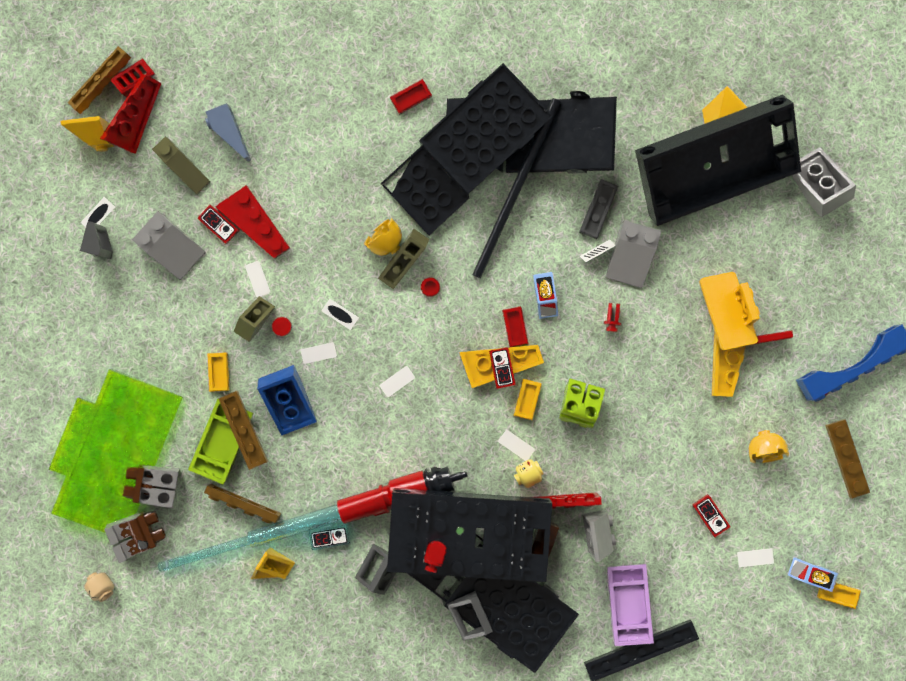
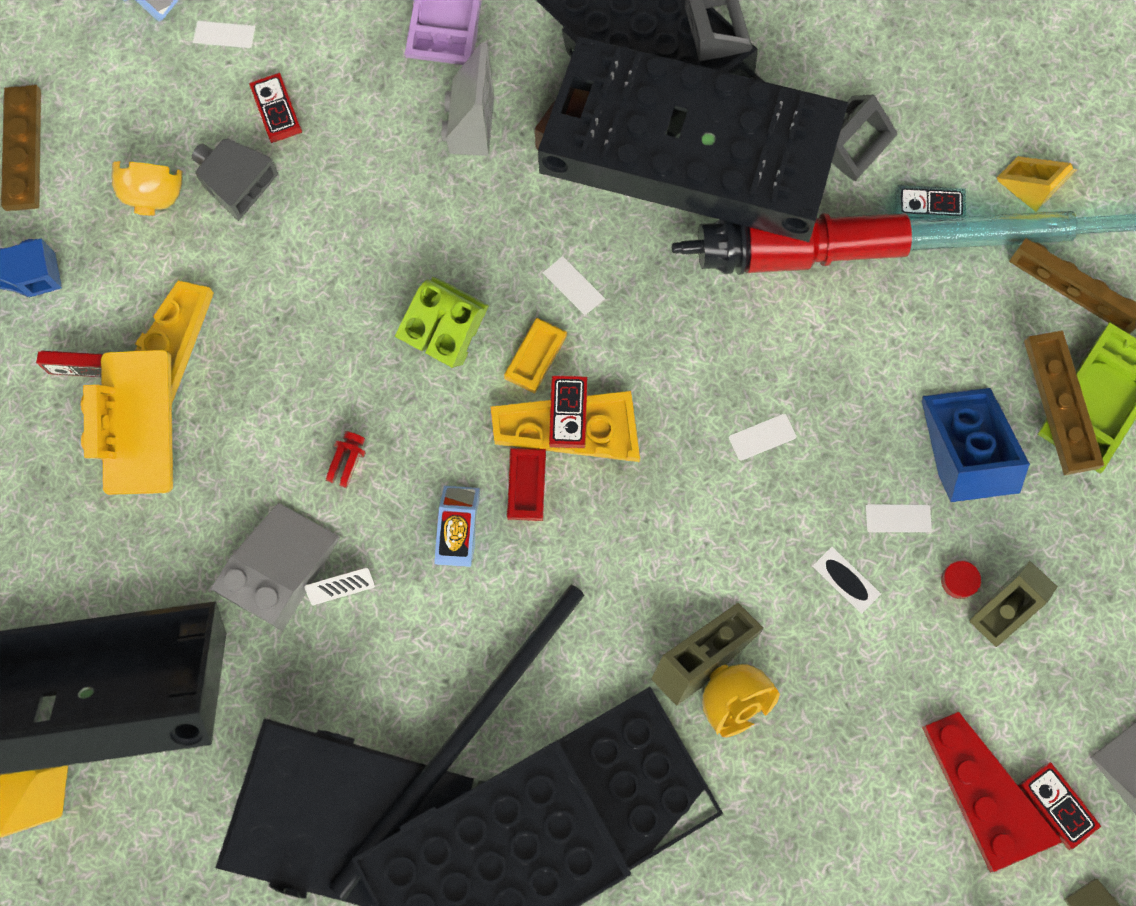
camera: 170 degrees left, 15 degrees down
yellow tile [207,353,230,392] -> none
white sticker [245,261,270,297] -> none
red tile [421,277,440,297] -> none
red arm [424,541,447,573] -> none
light yellow head [514,459,544,488] -> none
red wing [536,492,602,509] -> none
dark grey tile [579,179,619,239] -> none
none -> dark grey torso [192,138,278,221]

